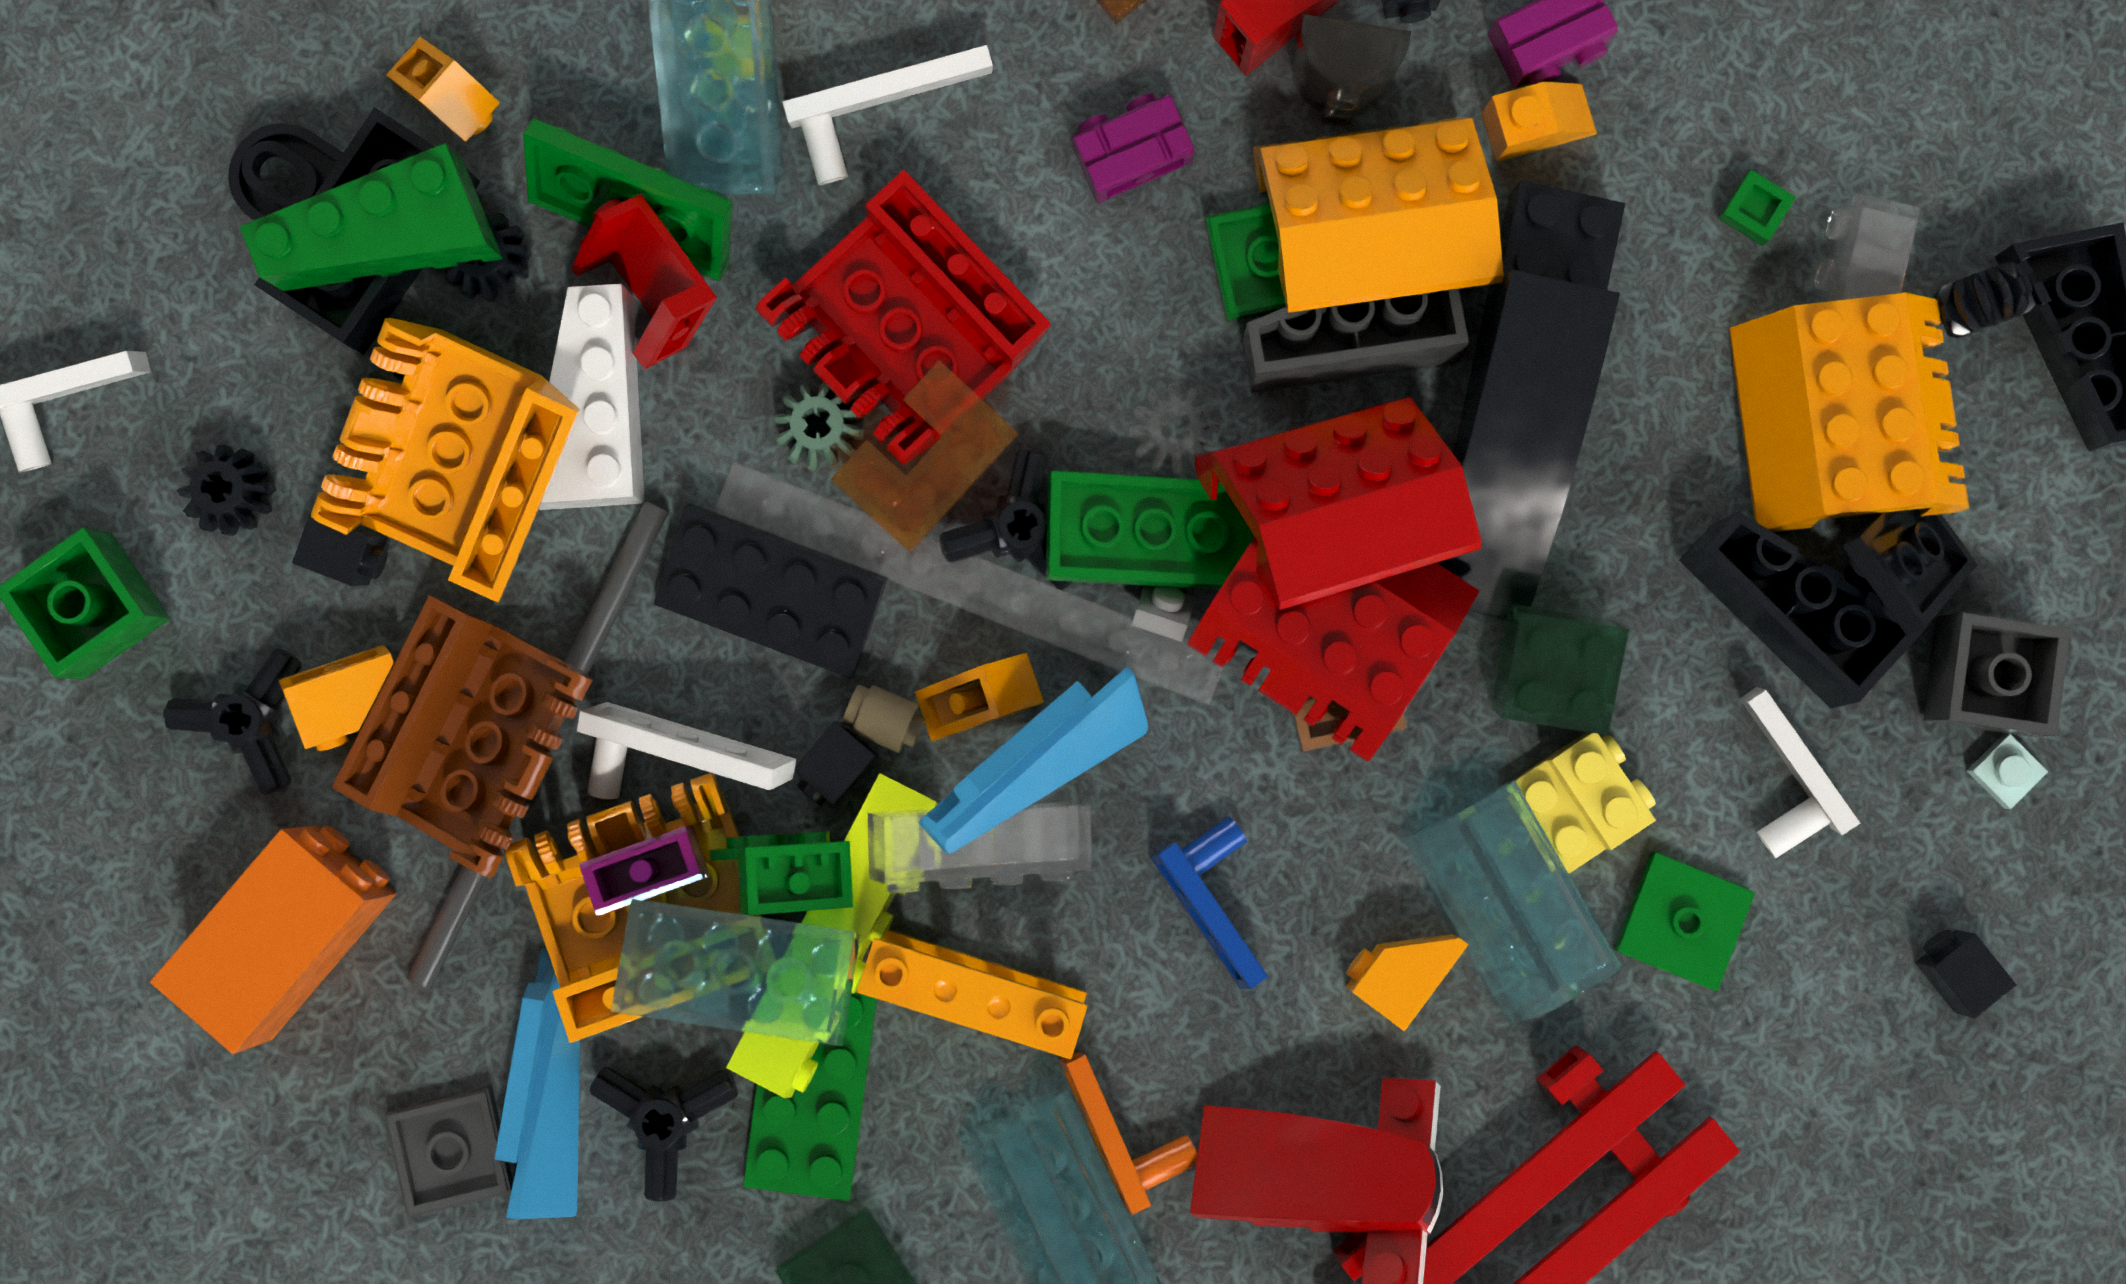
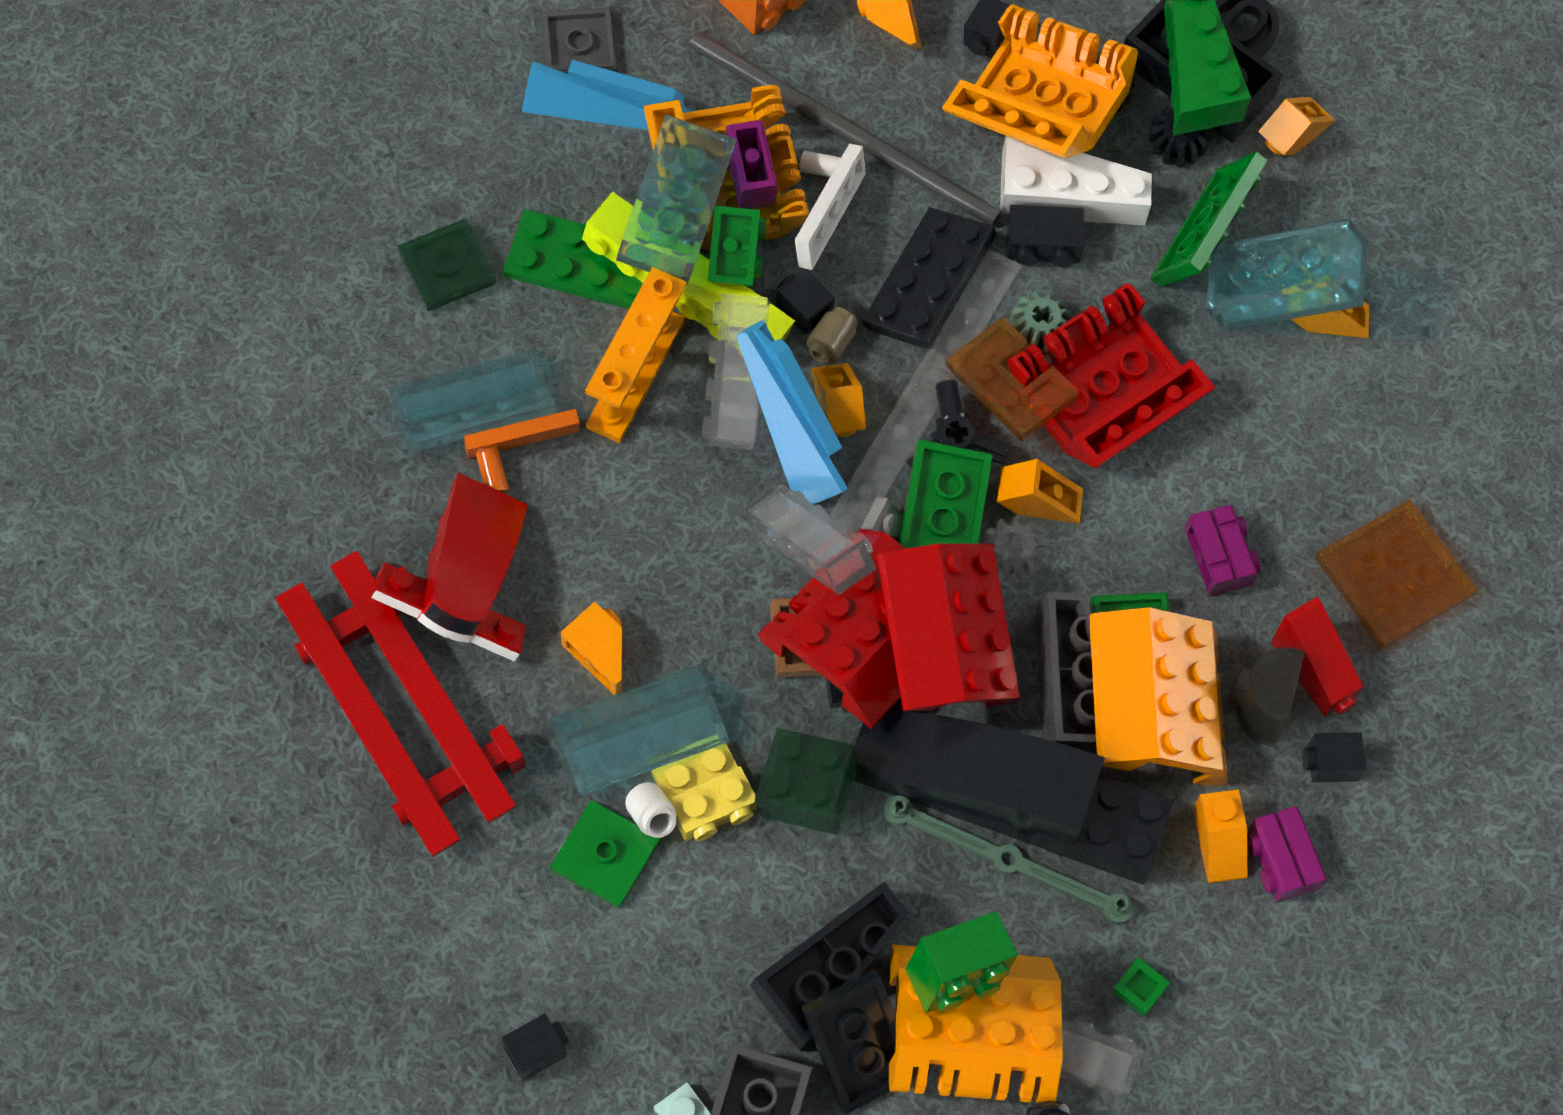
camera: 90 degrees right, 20 degrees down
dark orange slope [332,595,593,878] -> none
red panel [571,194,717,369] -> none
black bush [589,1067,738,1202] -> none
white piece [782,45,993,185] -> none
blue piece [1150,816,1268,989] -> none
white piece [1740,687,1861,859] -> none
none -> white brick [625,782,676,838]
none -> clear brick [745,483,876,595]
none -> sand green piece [883,795,1134,925]
none -> green brick [905,911,1018,1013]
none -> light orange slope [997,459,1083,524]
none -> black brick [1006,205,1084,267]

